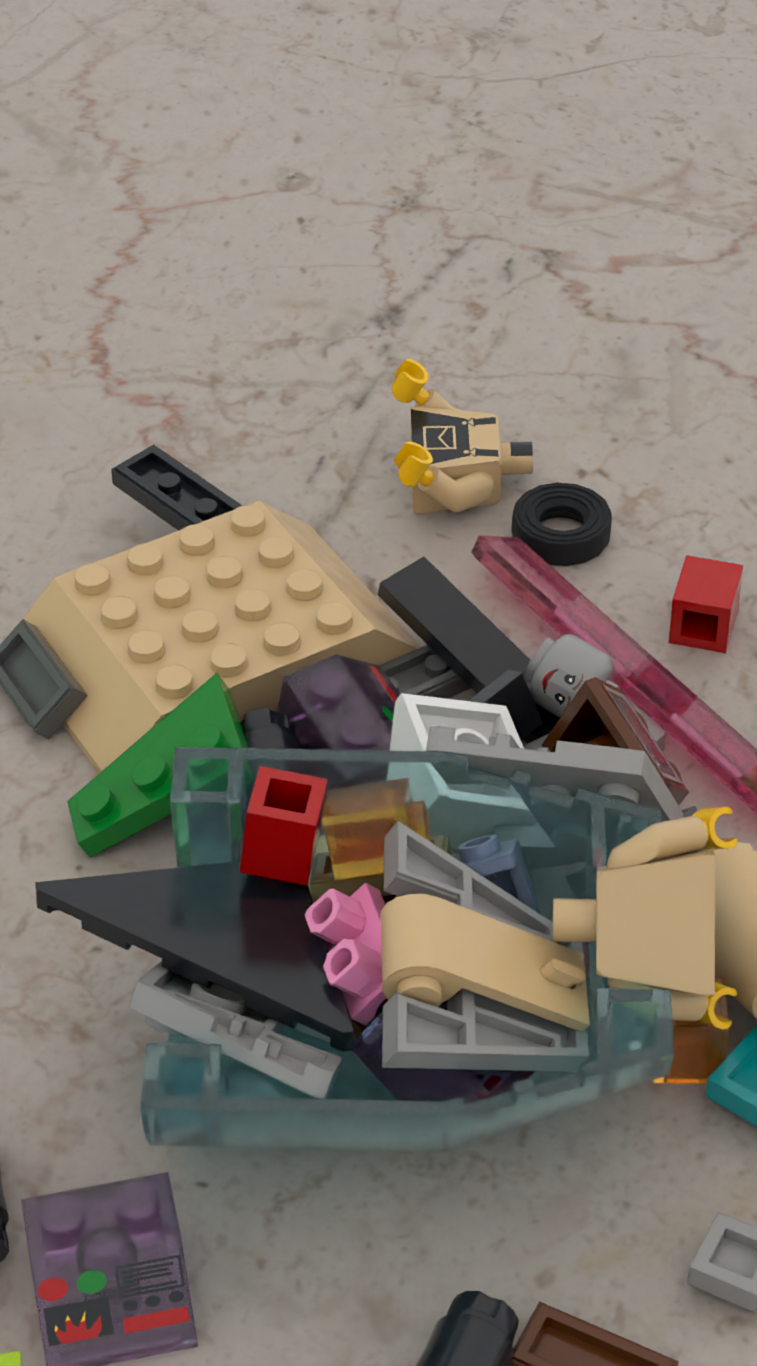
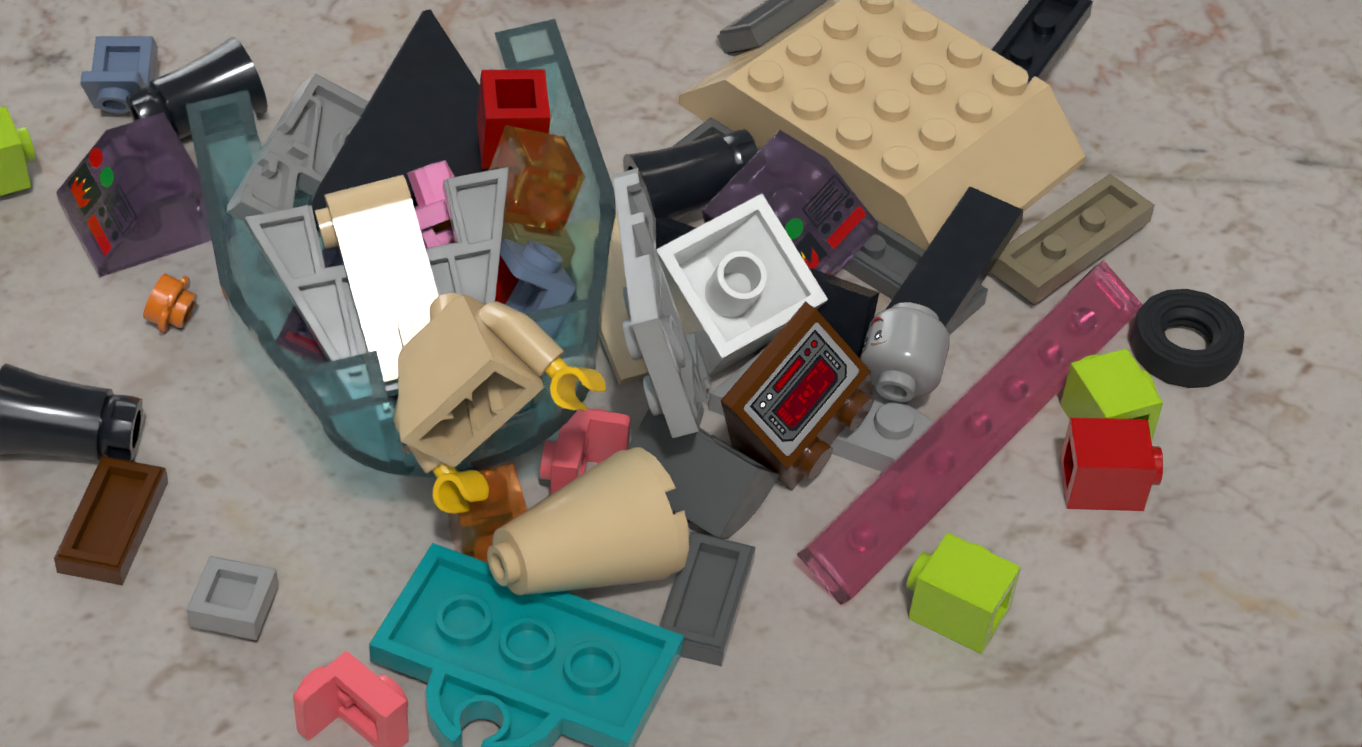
camera: 70 degrees right, 5 degrees up
green wing [67,672,255,858] -> none
torso [392,359,533,514] -> none
none -> orange plate [143,273,197,333]
none -> dark tan plate [990,174,1155,304]
none -> lime brick [1060,348,1164,441]

